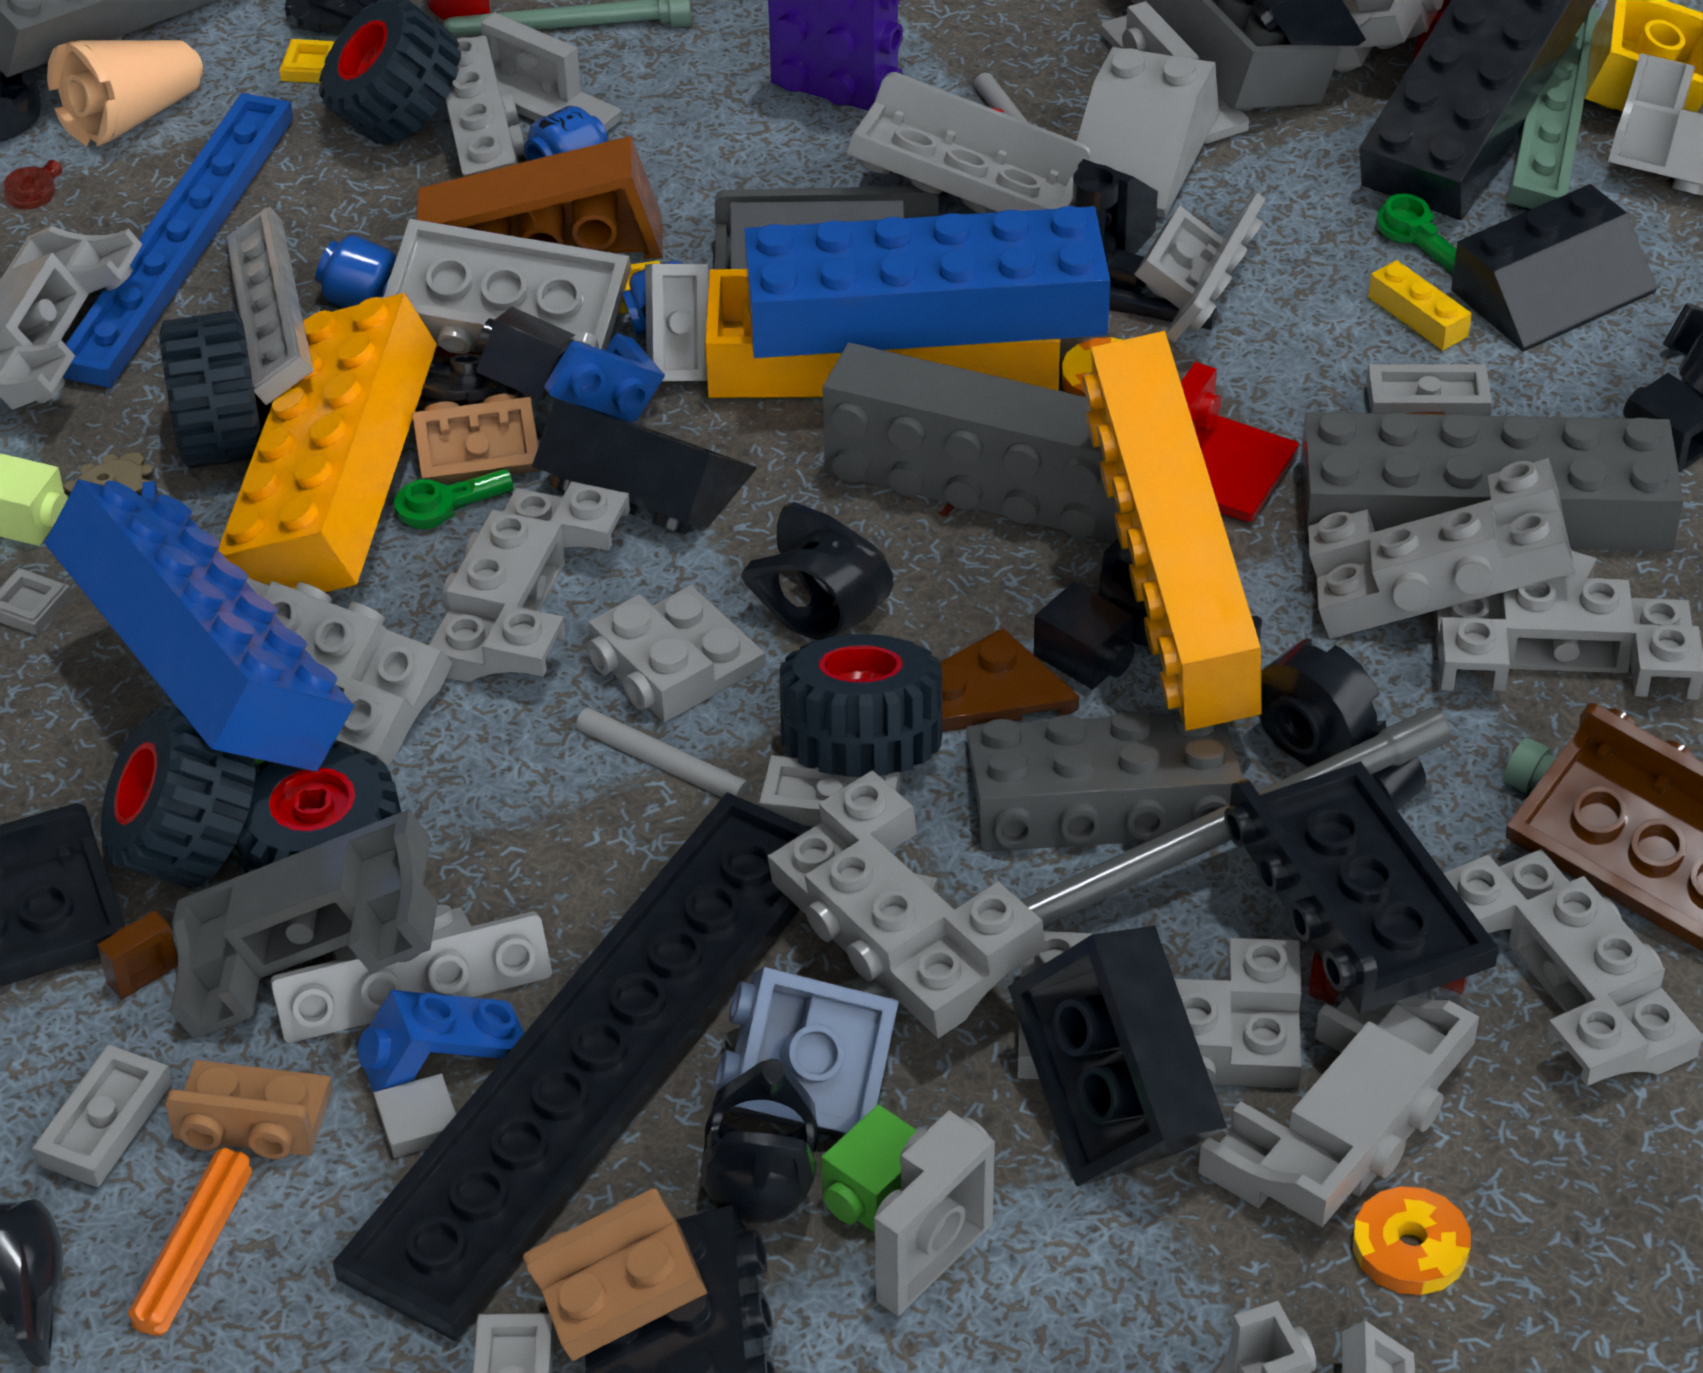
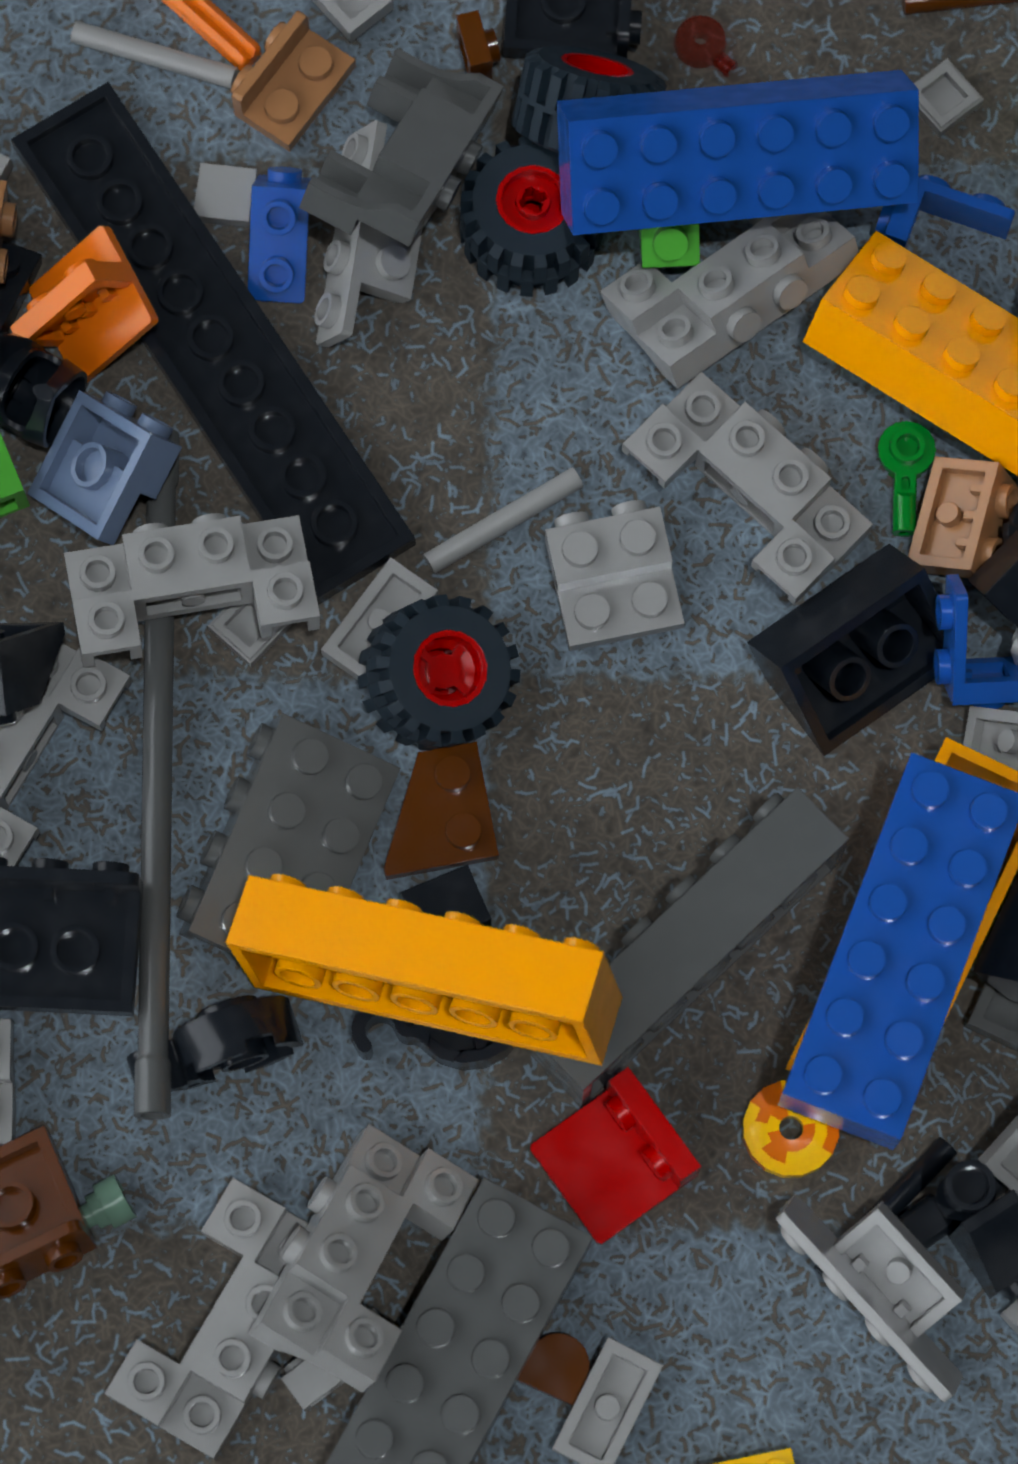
camera: 115 degrees right, 30 degrees up
black helmet [741,502,894,640] -> none
none -> orange bracket [10,226,158,382]
none -> light grey bar [70,21,238,89]
none -> clear red piece [674,15,738,77]

